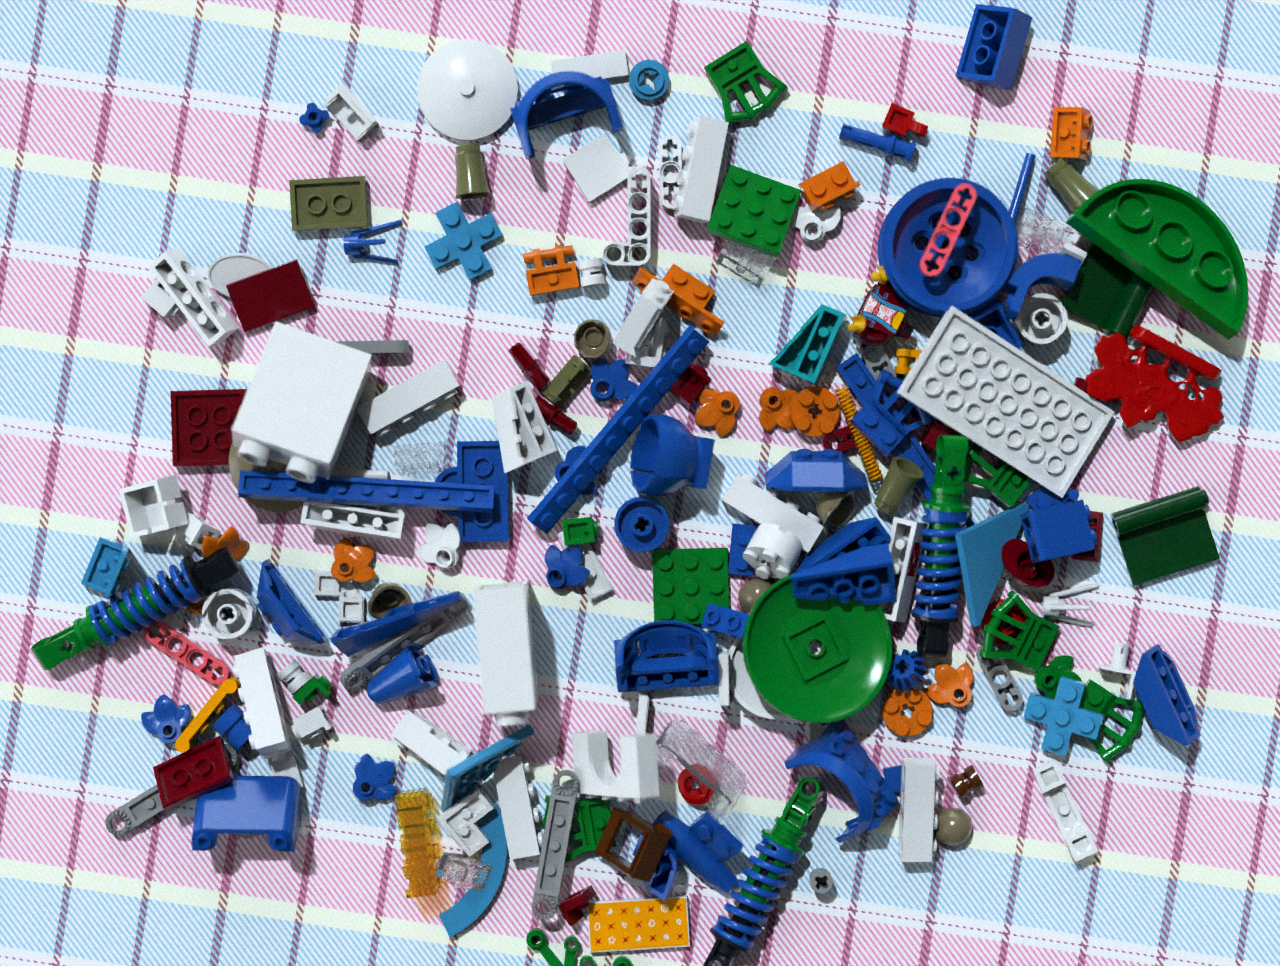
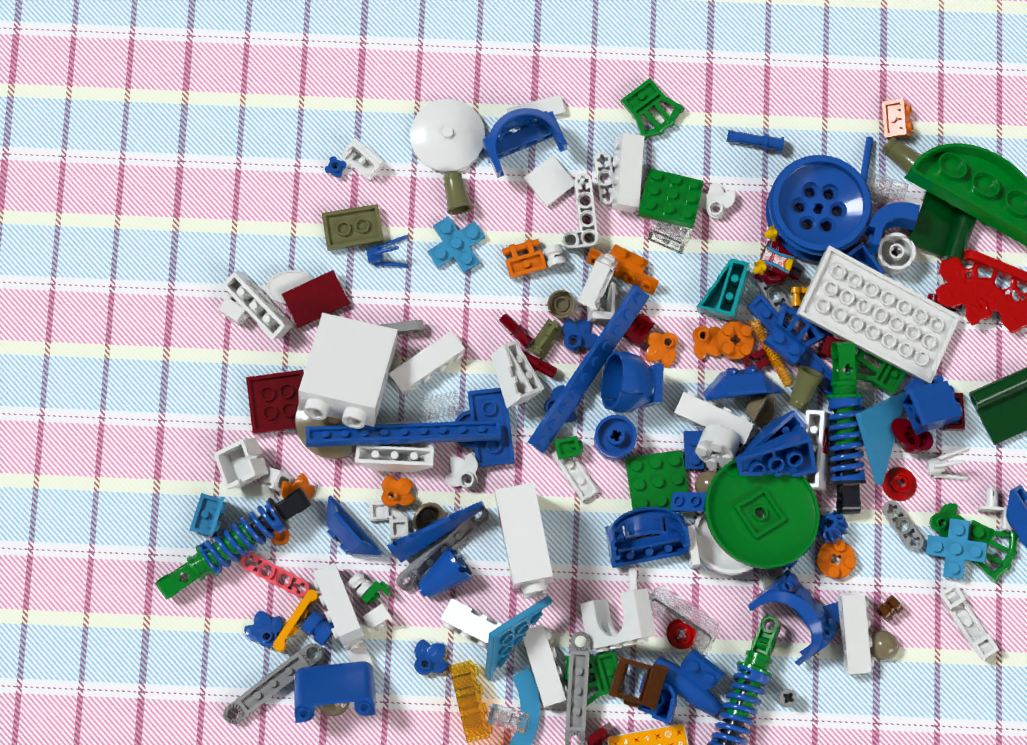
camera: 10 degrees left, 10 degrees down
dark red tile [153,736,234,812] -> none
white brick [202,587,257,639] -> none
white plate [438,787,494,857] -> none
blue plate [544,545,590,589] -> none
dark azure gear [629,60,669,101] -> none
orange bracket [798,161,861,212] -> none
red plate [882,103,928,138] -> none
coral beam [919,183,977,277] -> none
orange plate [925,663,973,707] -> none
blue slope [955,4,1033,90] -> none
green plate [979,590,1060,671] -> none

